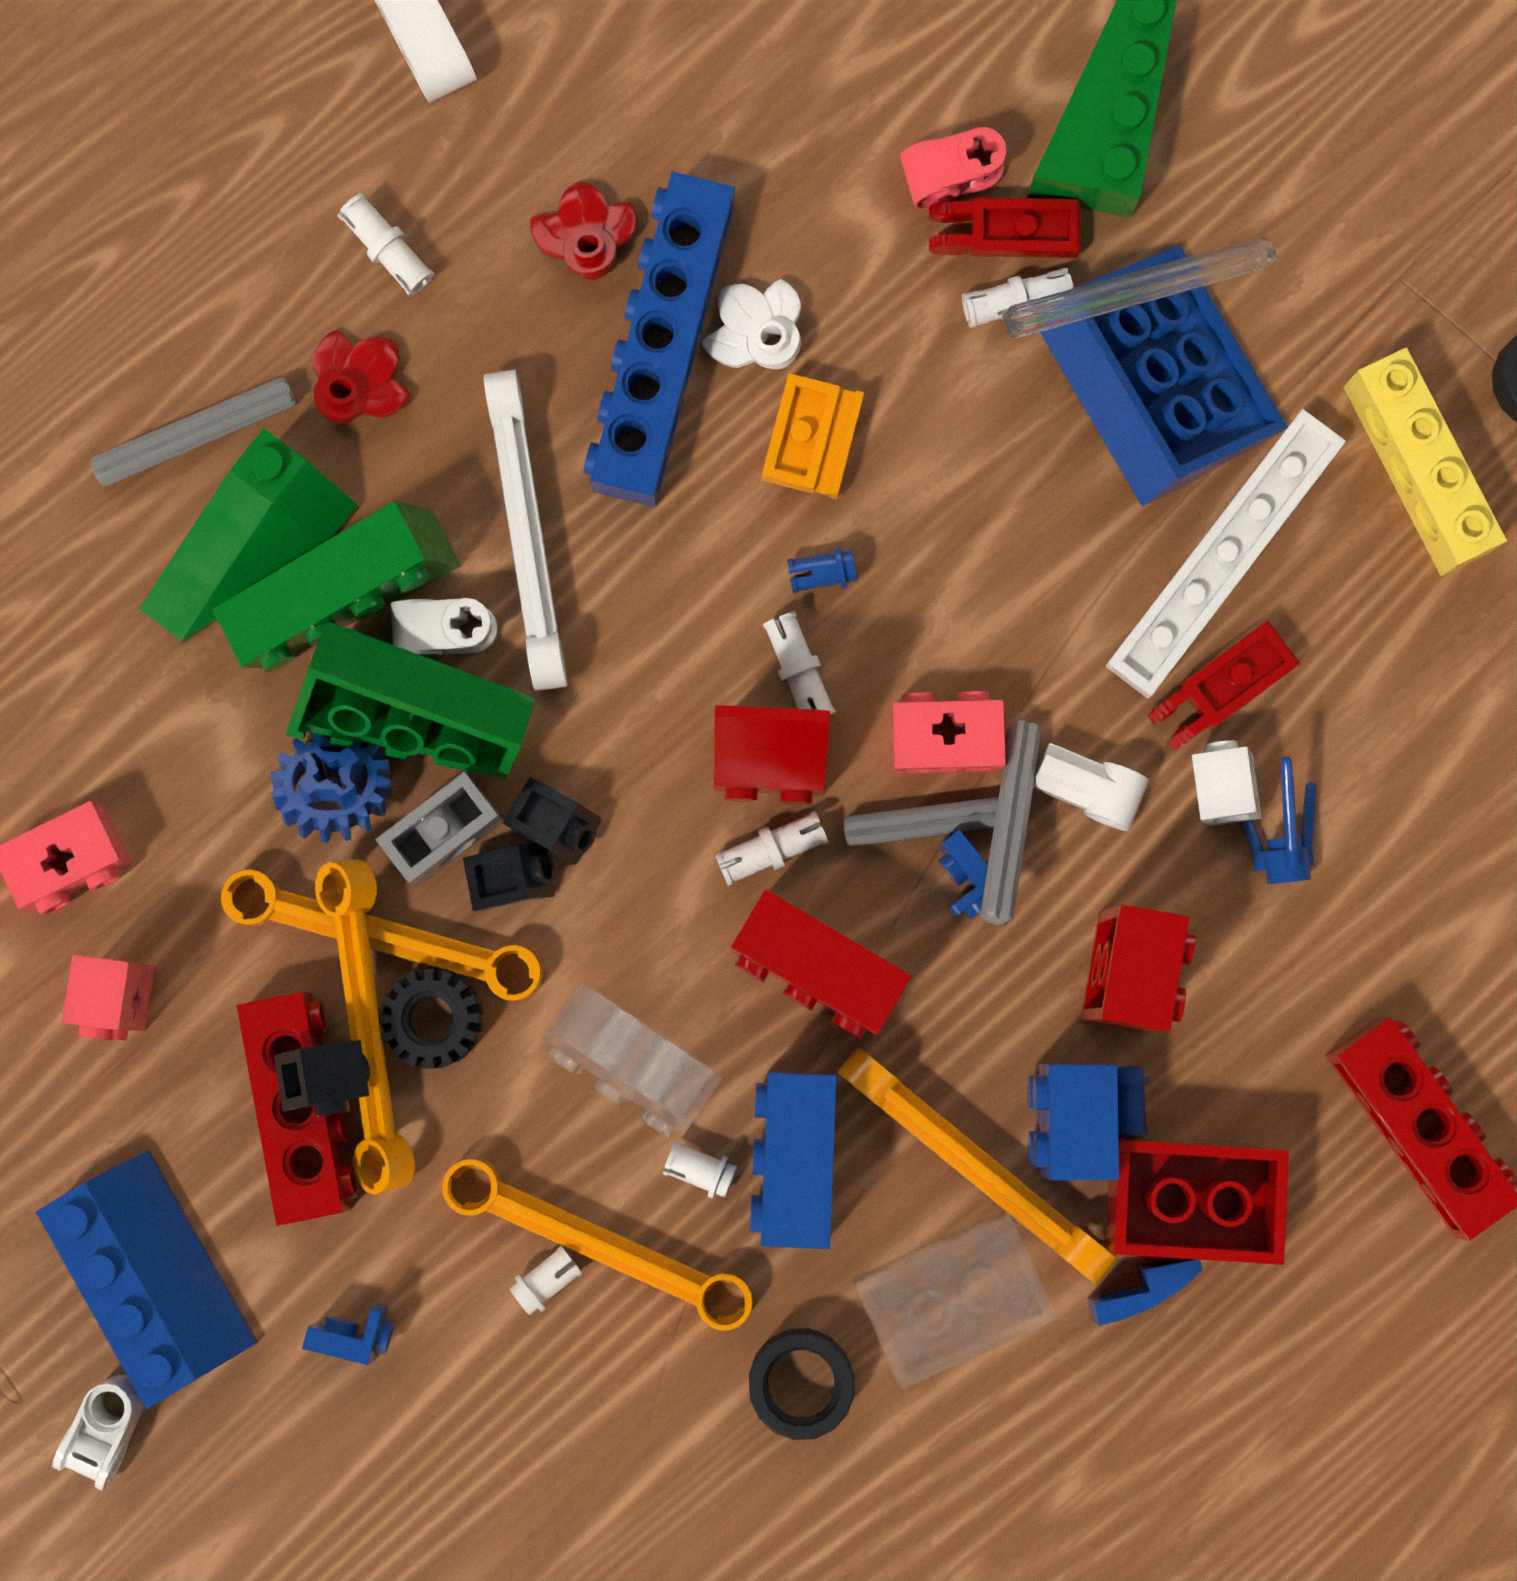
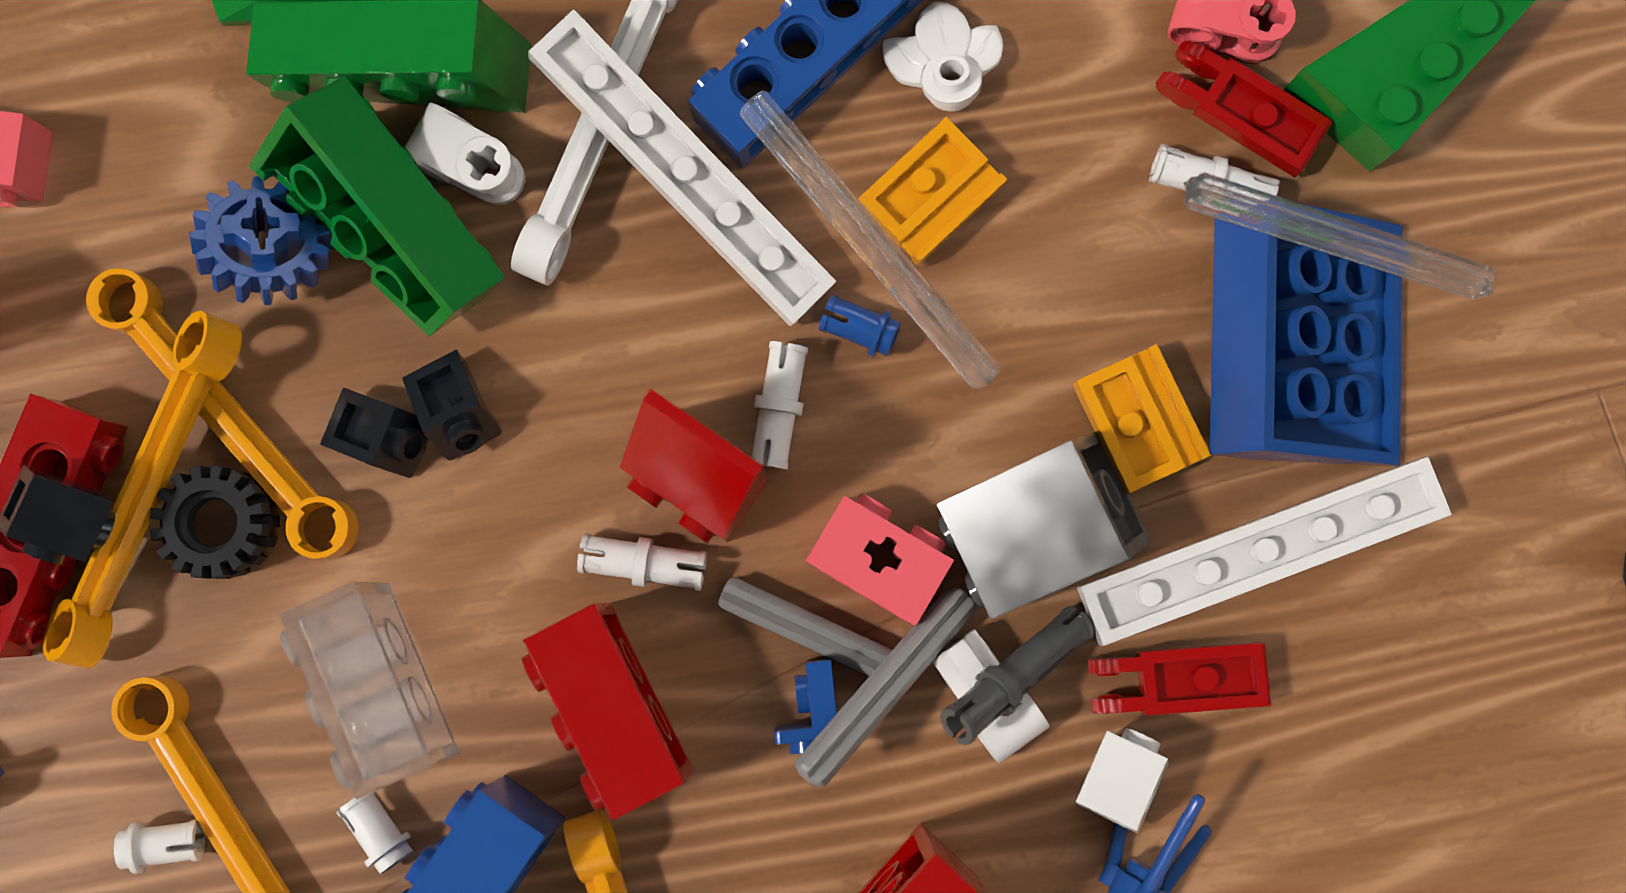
camera: 30 degrees right, 0 degrees up
light grey brick [375,771,504,888] -> none
light yellow brick [1343,347,1507,576] -> none
none -> white plate [528,9,836,326]
none -> clear axle [740,91,1000,389]
none -> slope [937,431,1151,619]
none -> dark grey pin [940,606,1094,745]
none -> light orange plate [1072,344,1211,494]

